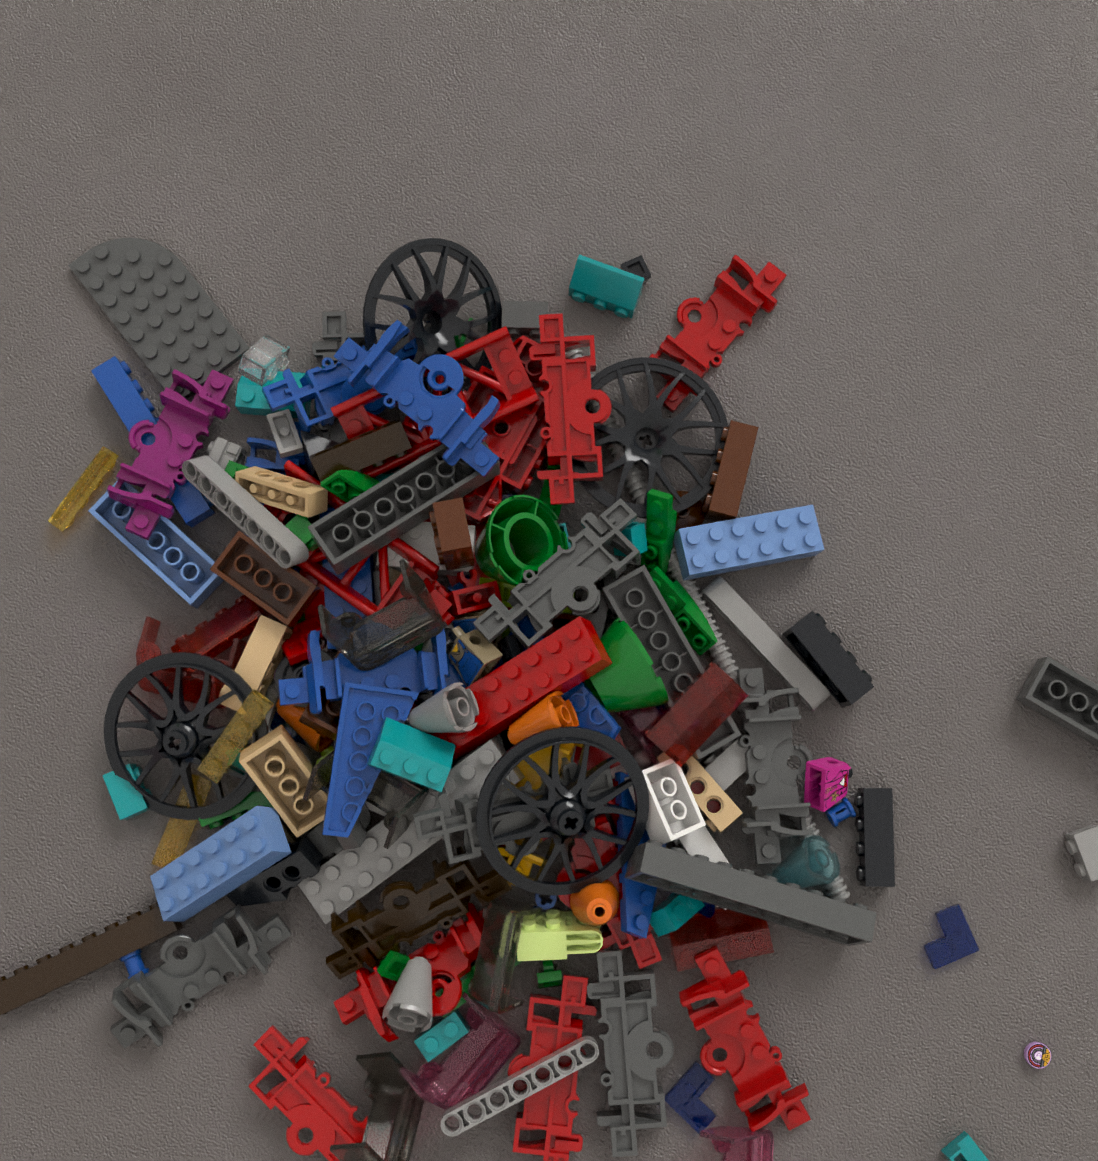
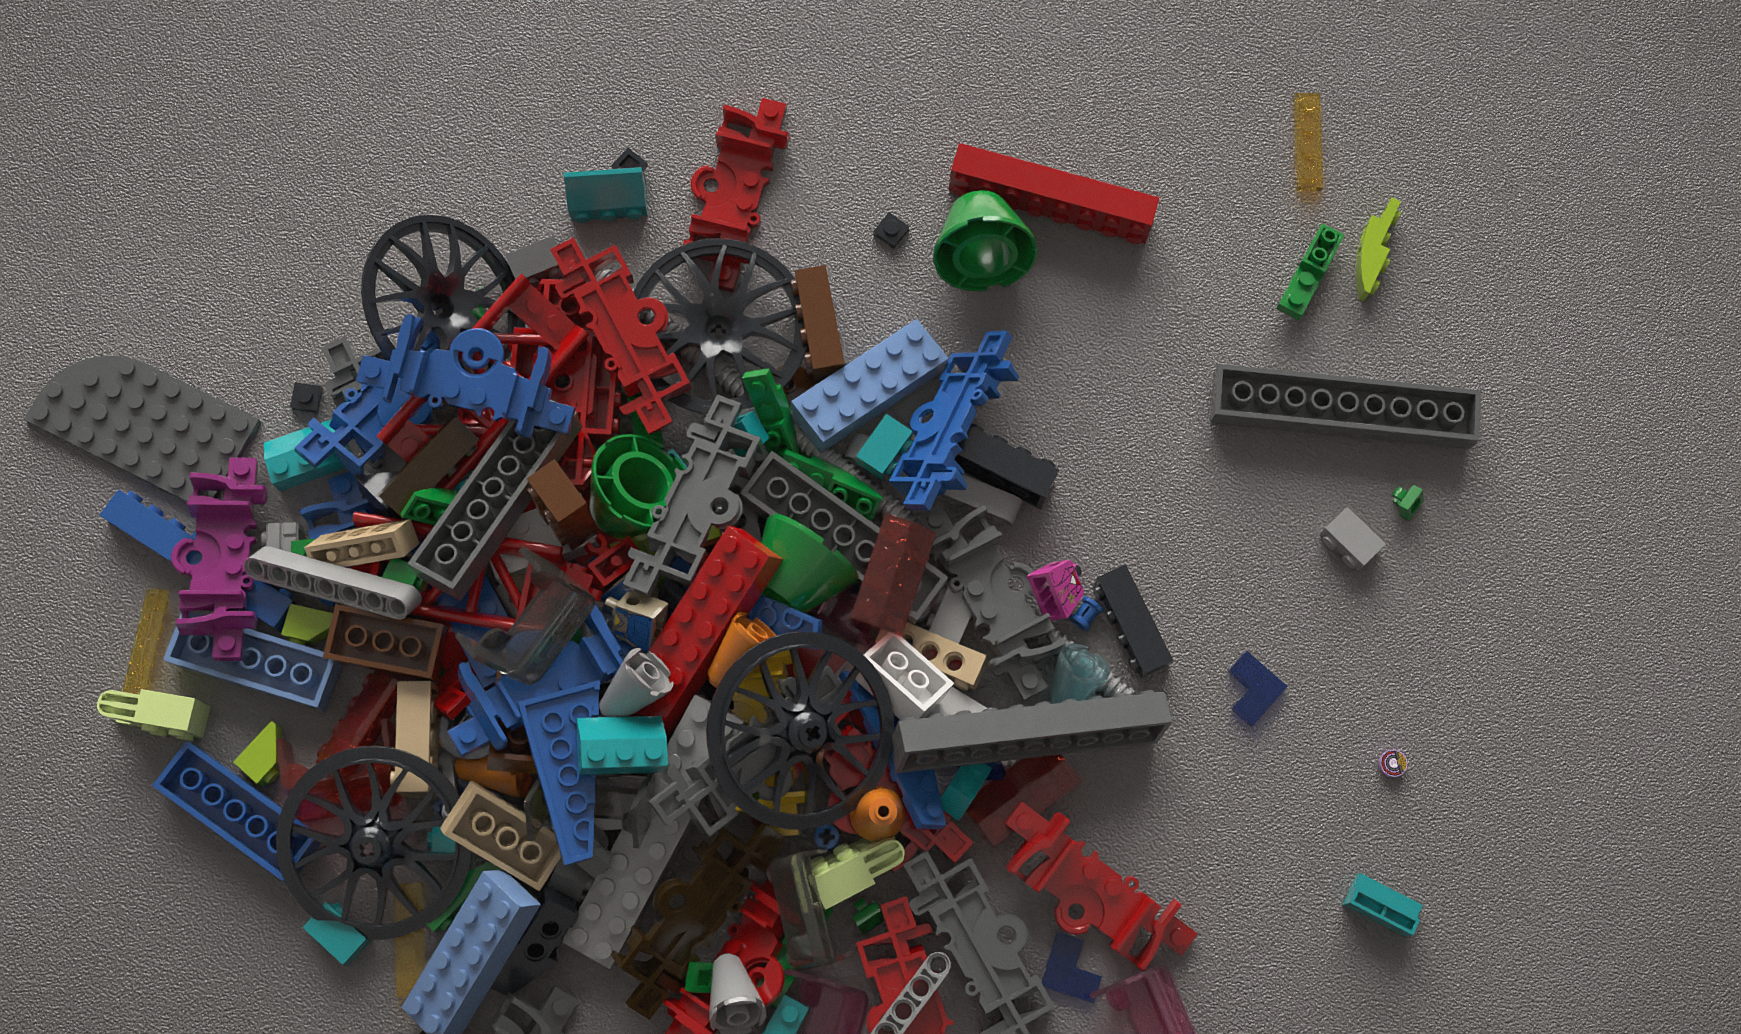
camera: 25 degrees left, 5 degrees down
clear yellow plate [197,689,274,784] -> none
clear brick [238,334,290,386] -> none
light grey plate [266,409,304,458] -> none
none -> yellowish green brick [97,689,211,741]
none -> blue brick [152,741,321,882]
none -> lime slope [233,721,283,787]
none -> lime slope [281,604,333,646]
none -> black plate [290,382,323,413]
none -> teal brick [856,414,913,480]
none -> black plate [873,212,909,249]
none -> blue piece [889,331,1019,511]
none -> green cone [933,191,1037,291]
none -> red brick [949,143,1160,244]

